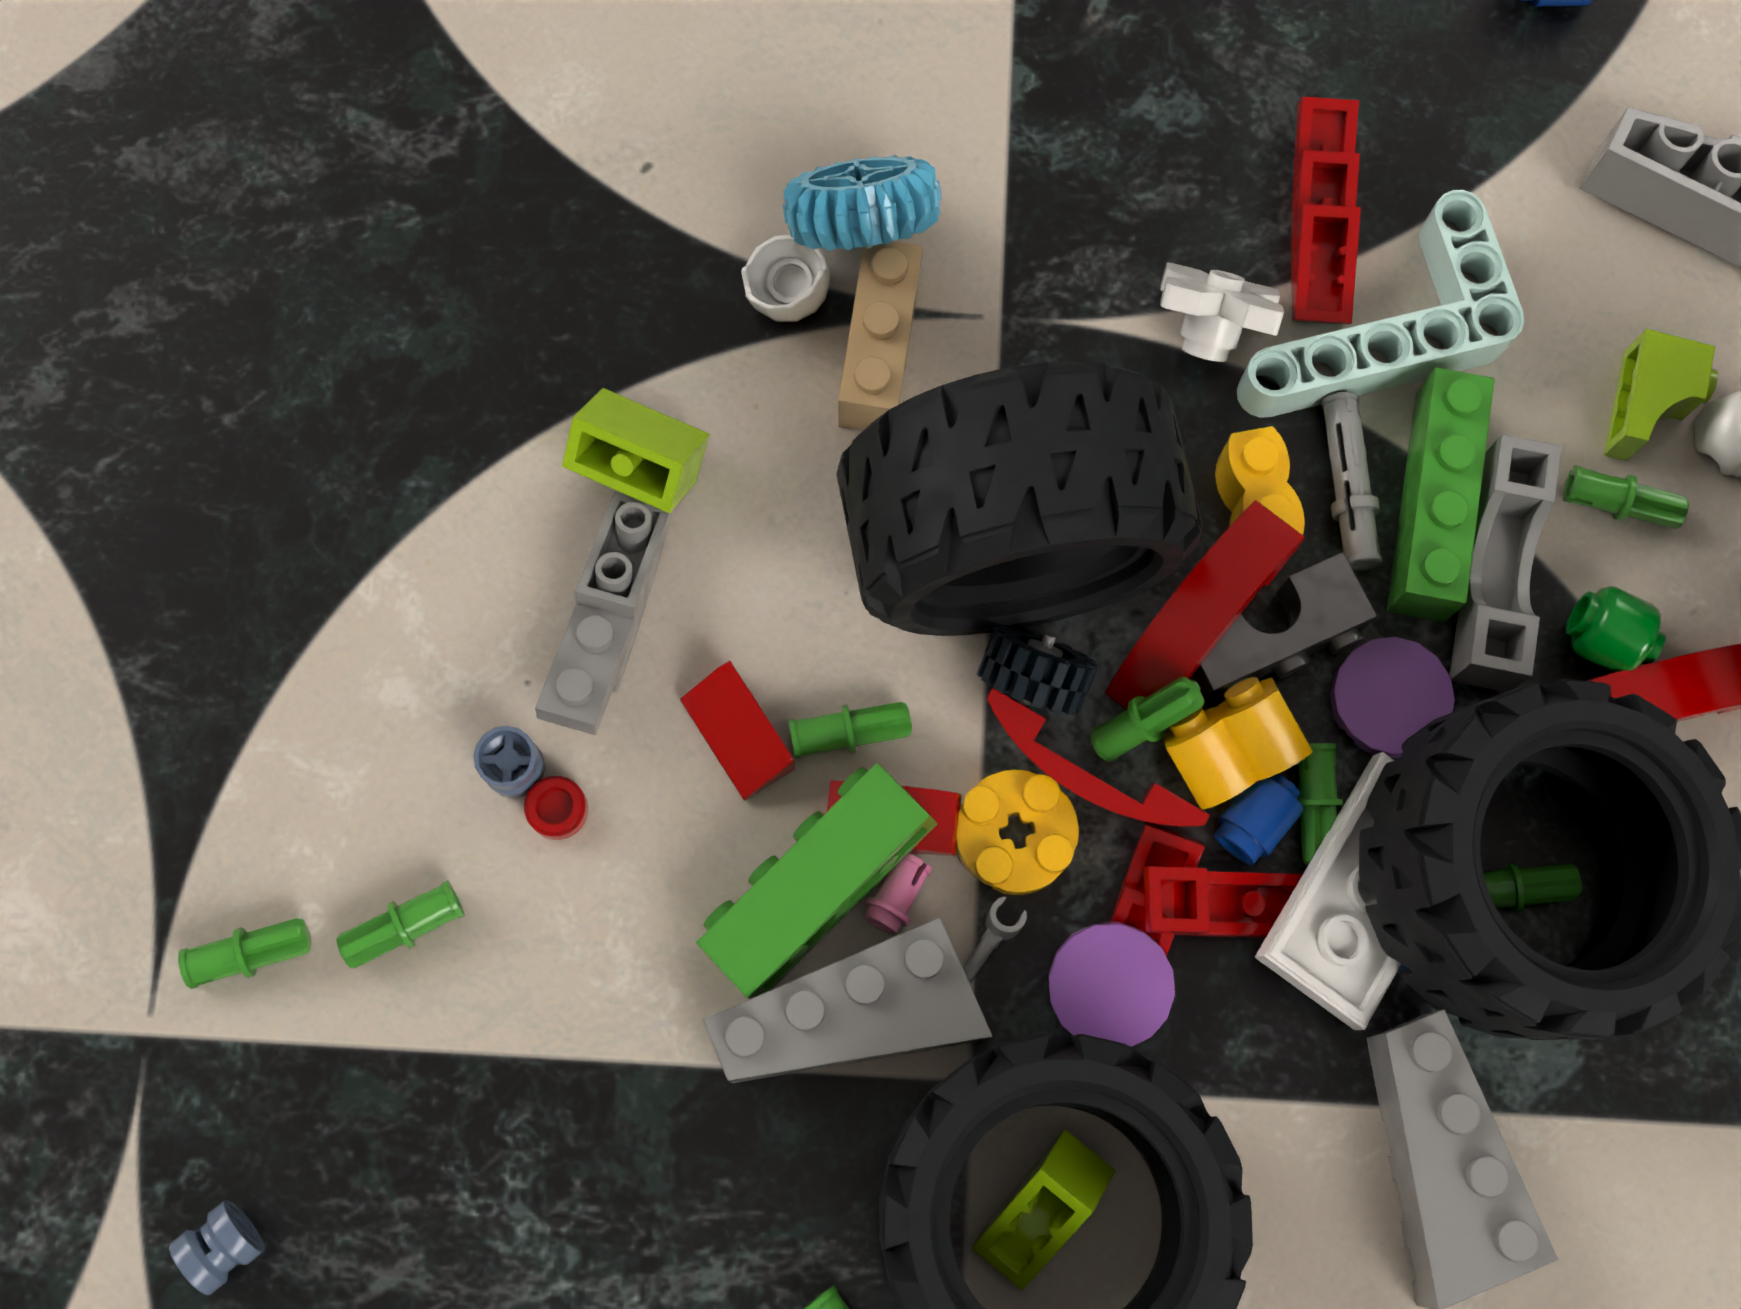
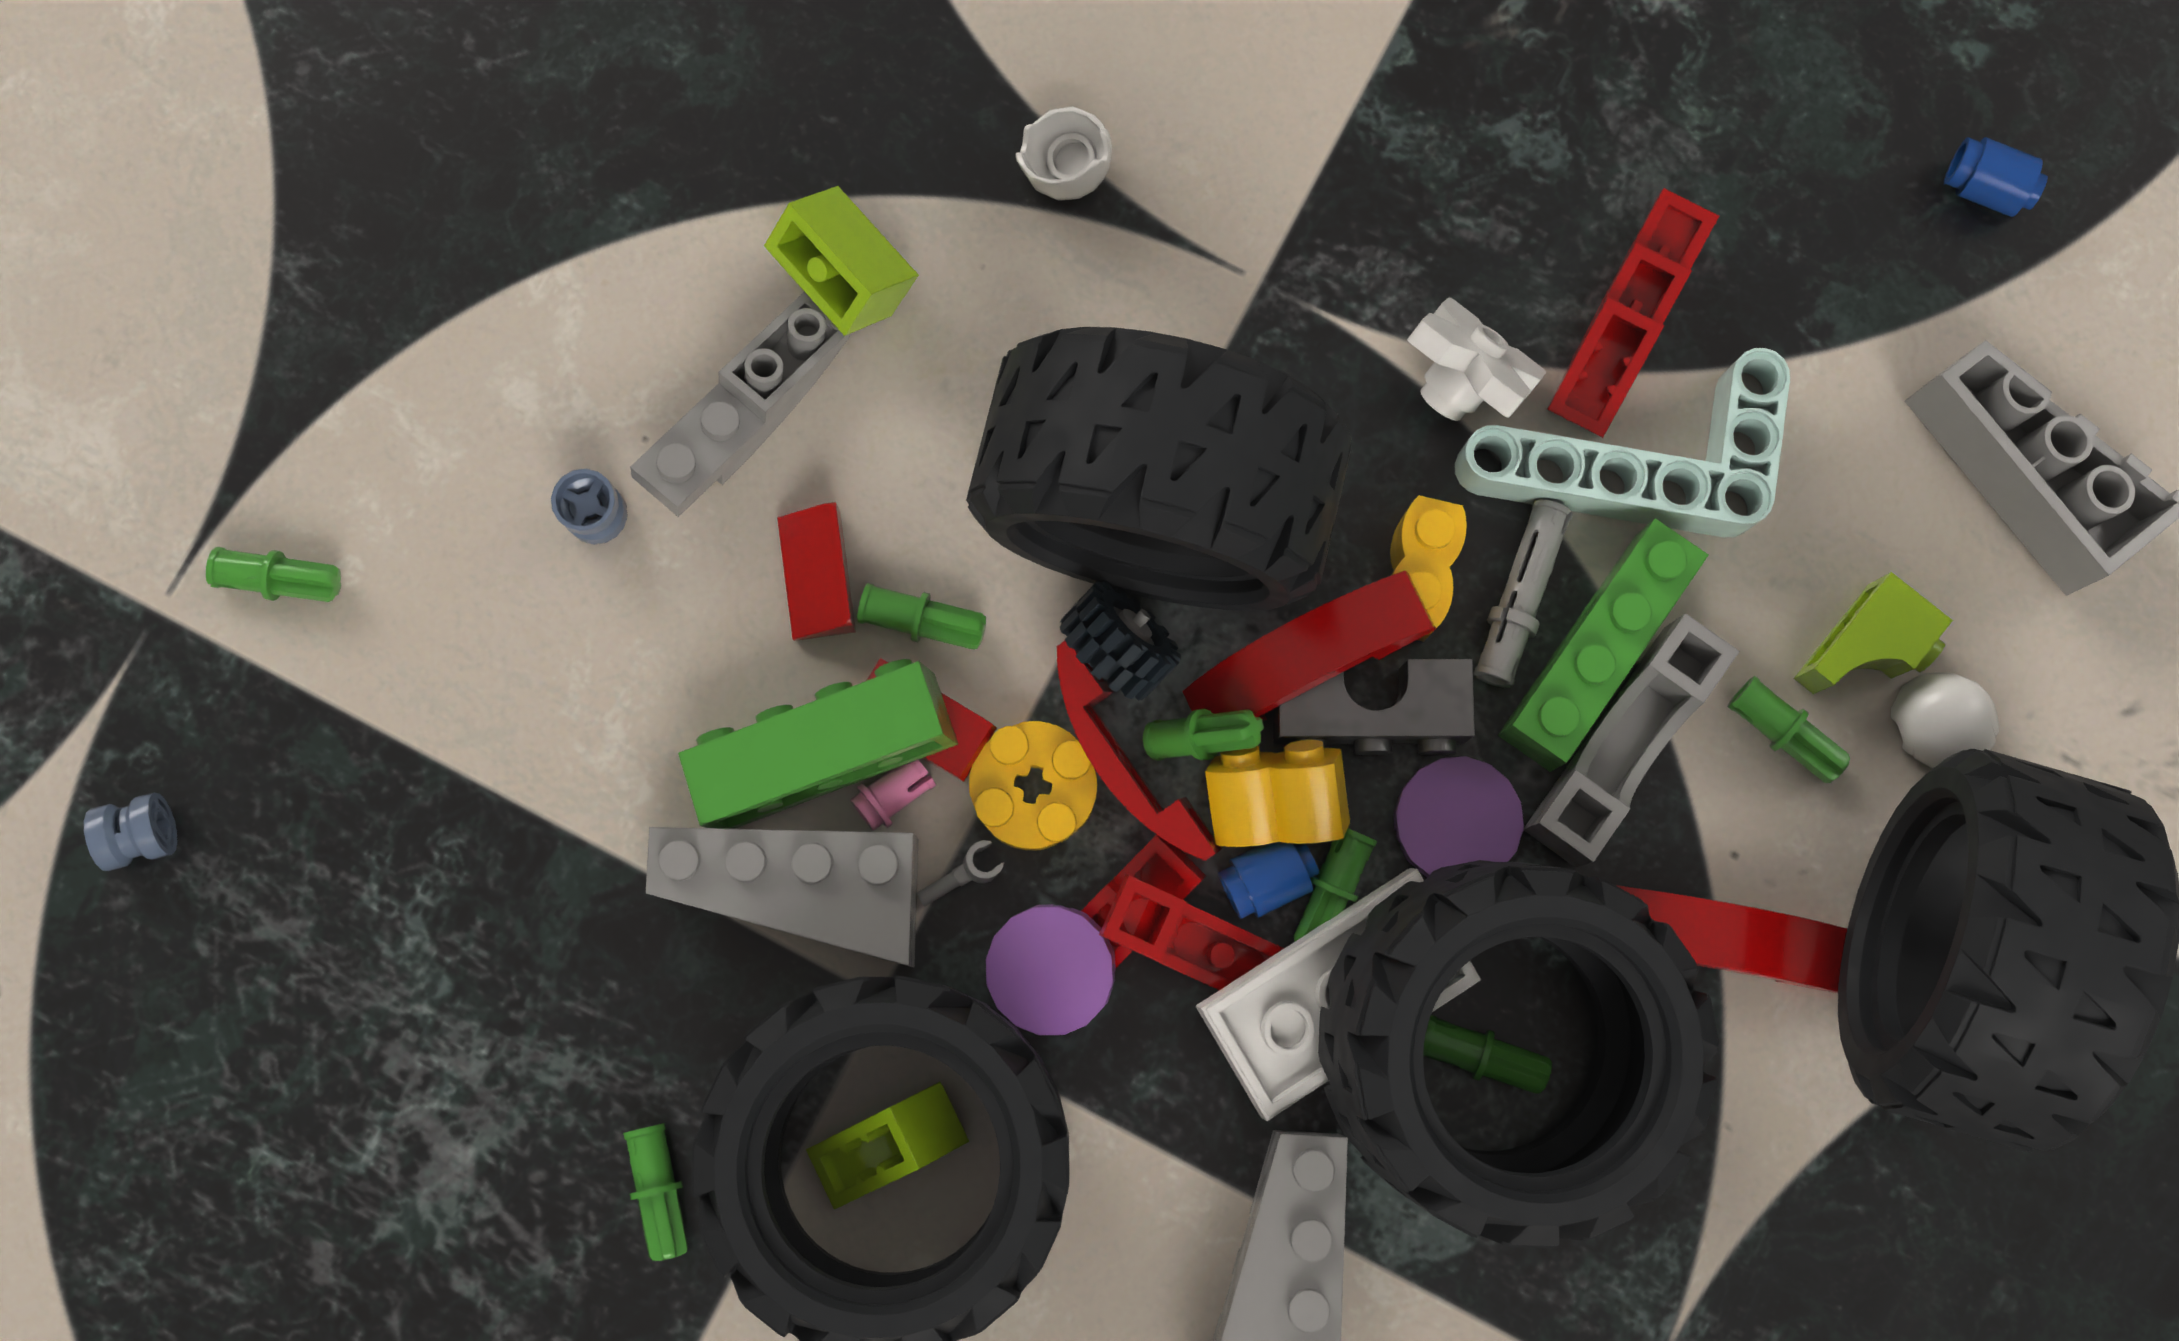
camera: 25 degrees right, 5 degrees up
bright green axle [336,880,465,968] -> none
red tile [524,776,588,840] -> none
medium azure gear [783,155,942,251] -> none
tan brick [838,241,923,430] -> none
green head [1566,586,1666,673] -> none

